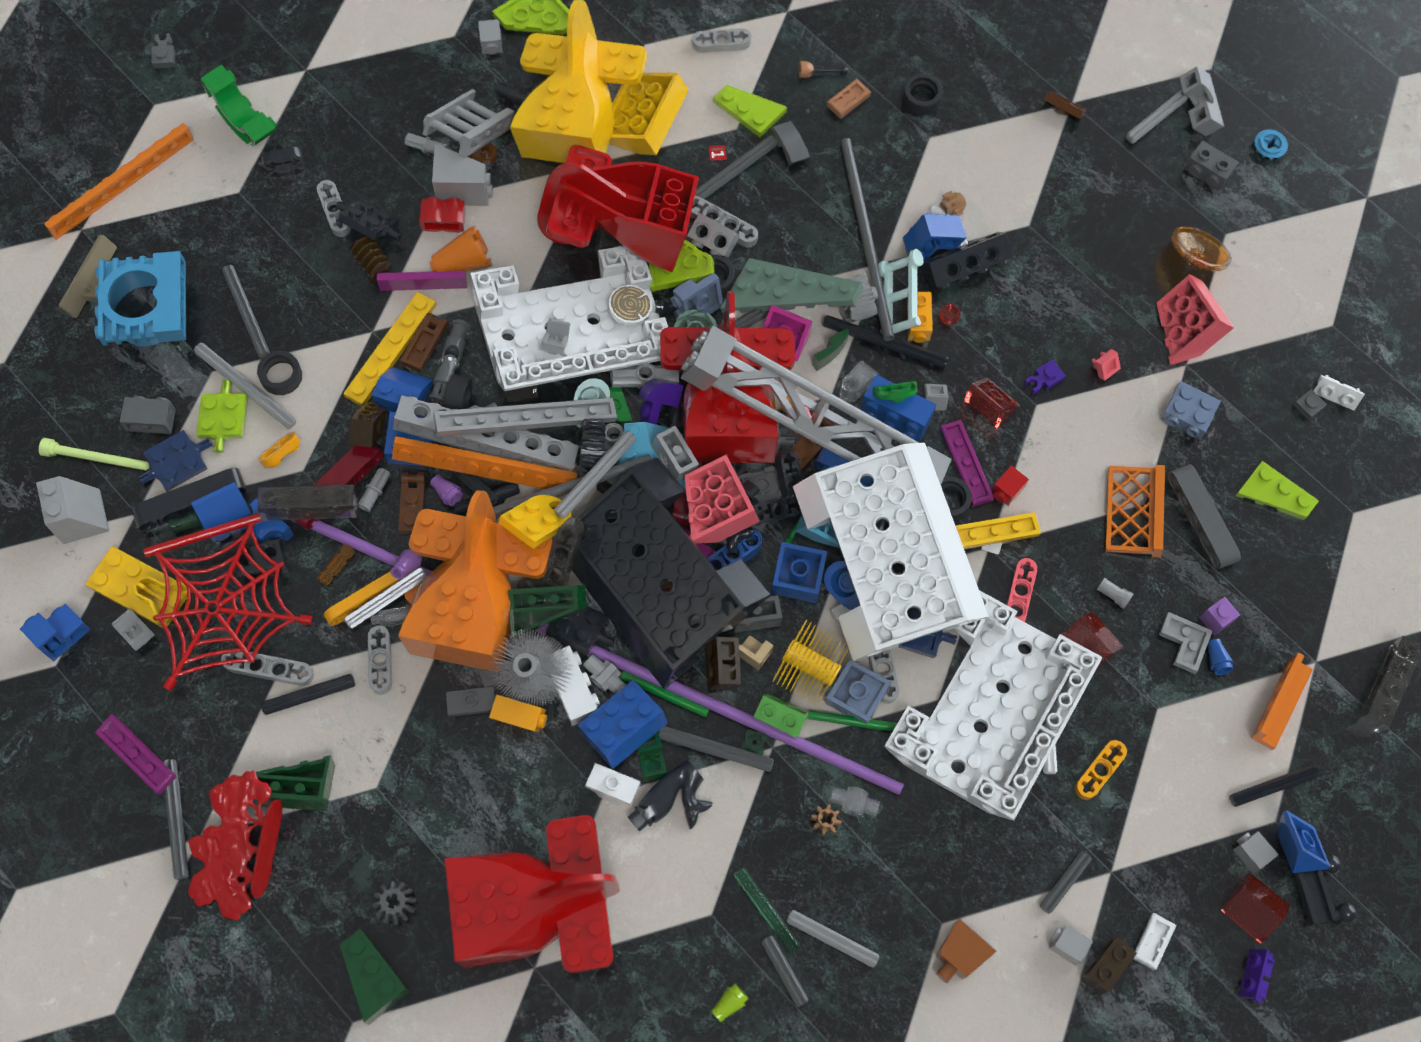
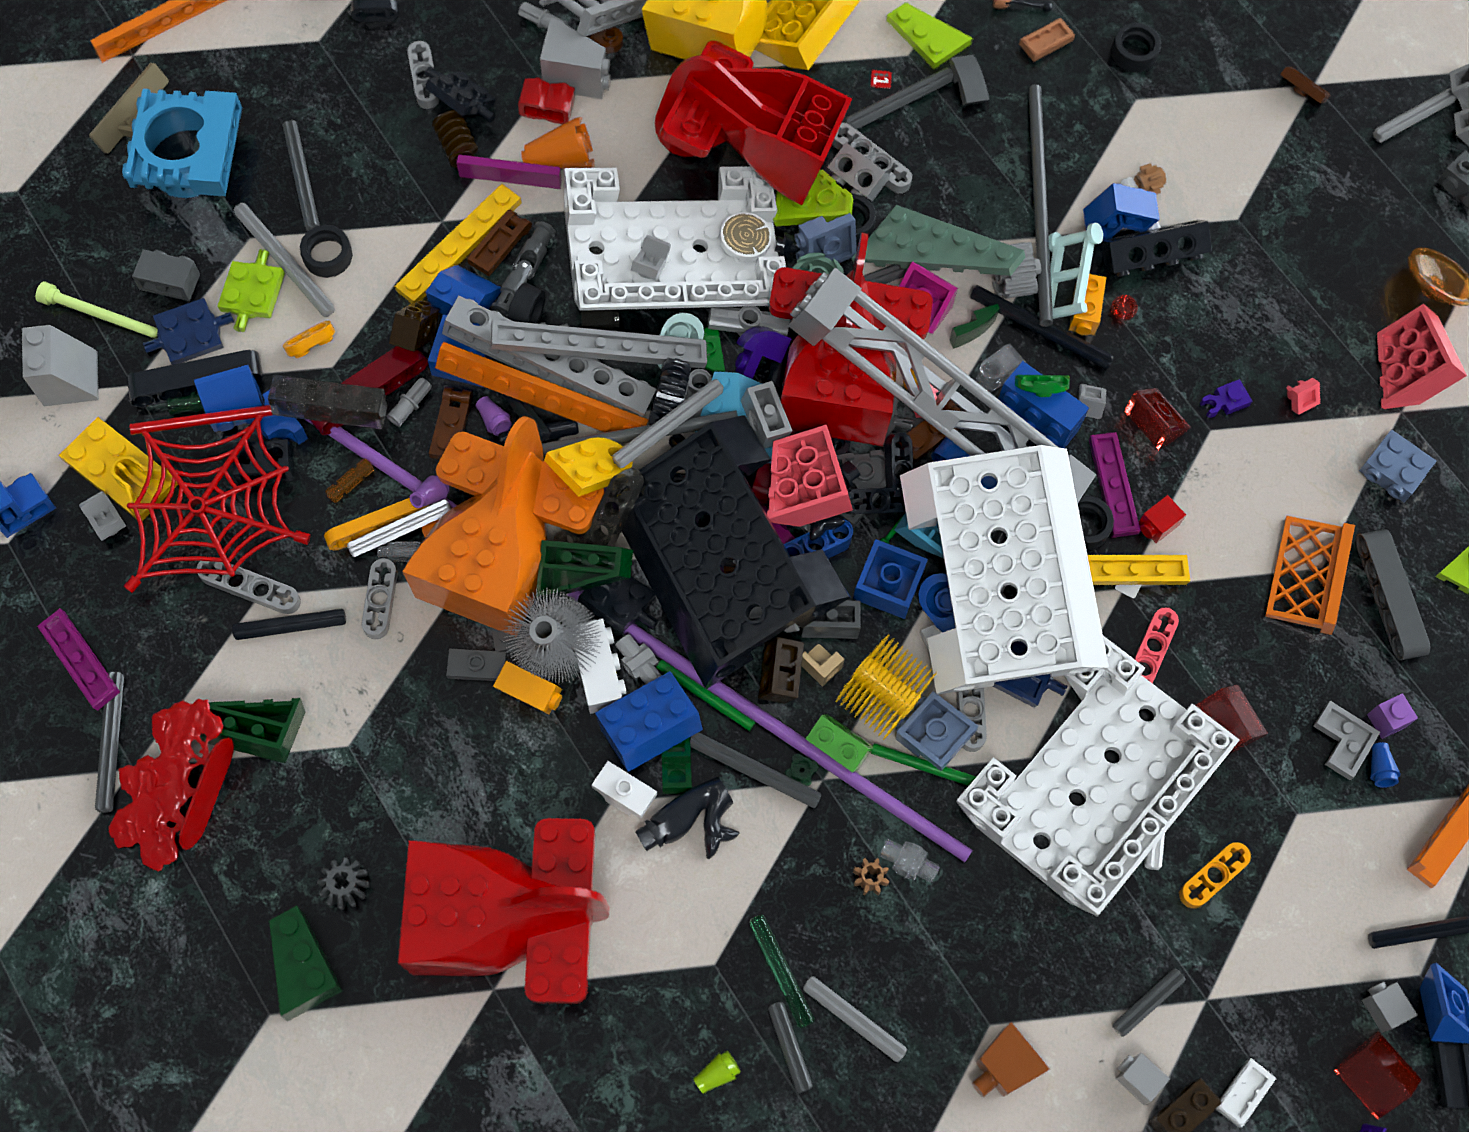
camera: 10 degrees right, 0 degrees up
light grey pin [1097,578,1133,609] -> none

